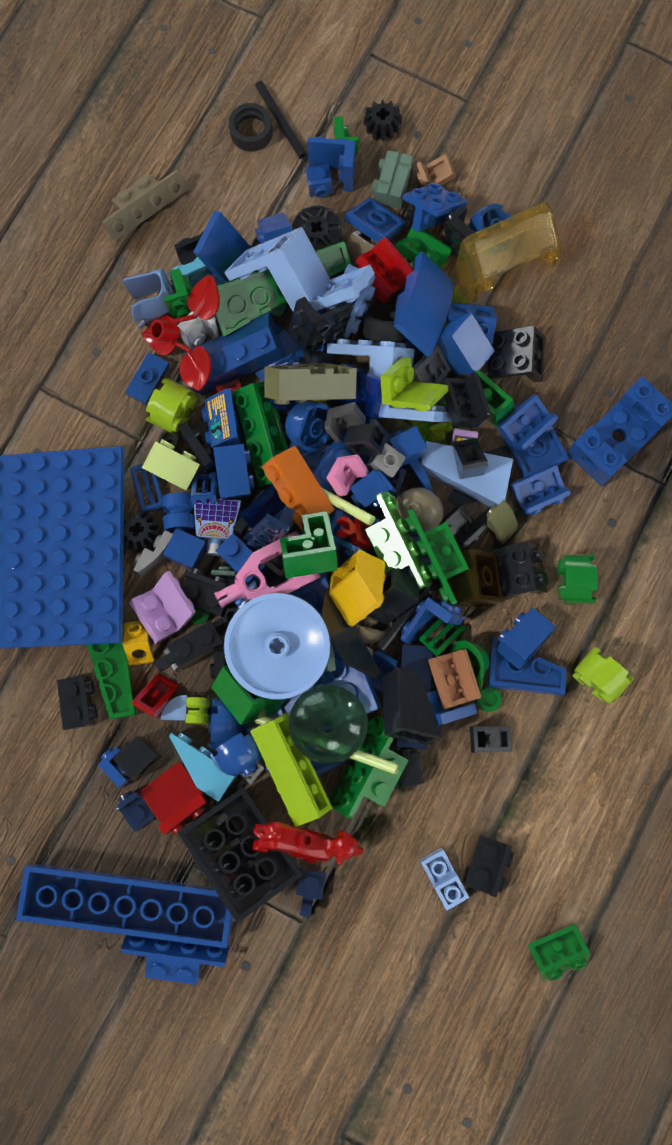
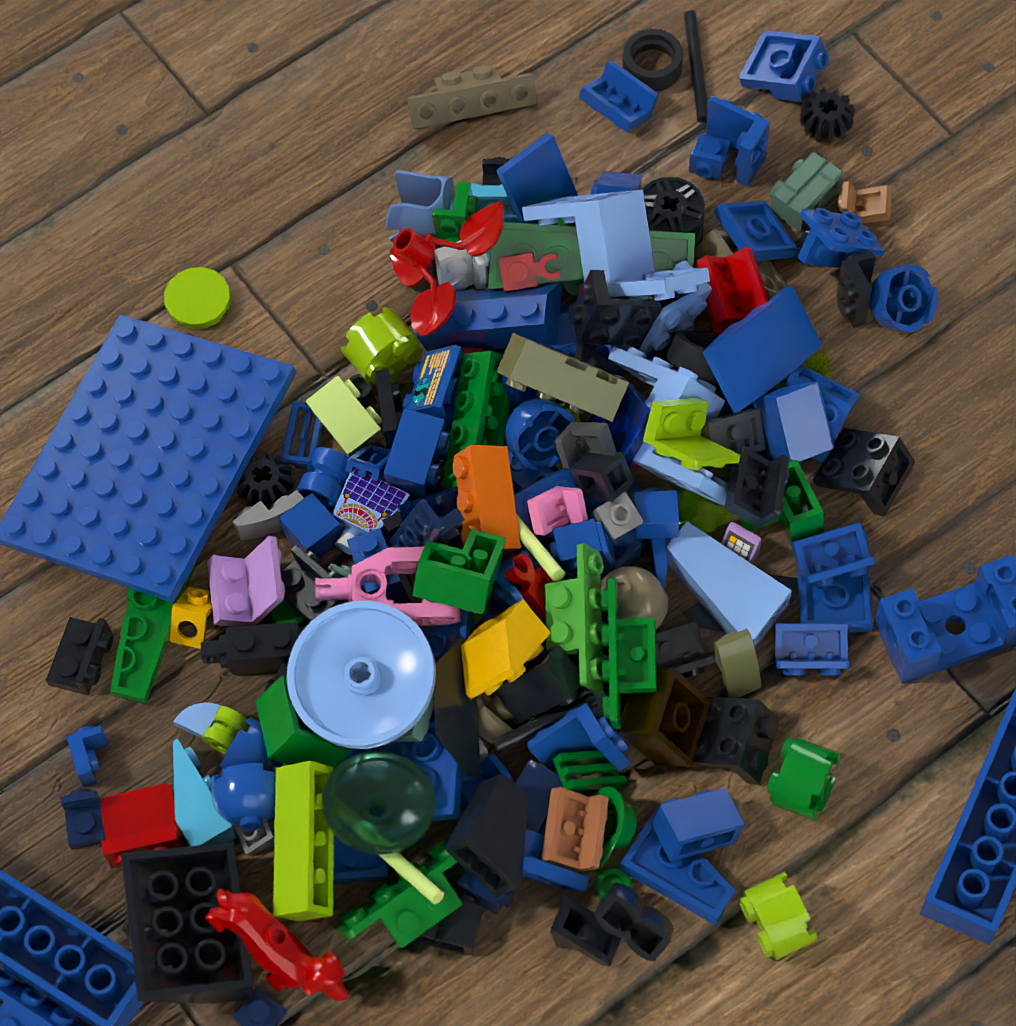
camera: 25 degrees right, 15 degrees down
black piece [113,735,162,780] -> none
blue plate [125,352,170,405] -> none
red slope [132,673,180,719] -> none
green bracket [333,116,359,153] -> none
green bracket [395,227,453,270] -> none
black slope [452,438,488,479] -> none
clear yellow windscreen [455,202,562,303] -> none
none -> lime tile [164,267,231,330]
none -> red plate [499,252,560,291]
none -> blue bracket [579,61,659,132]
none -> black brick [594,882,674,962]
none -> blue plate [739,30,829,102]

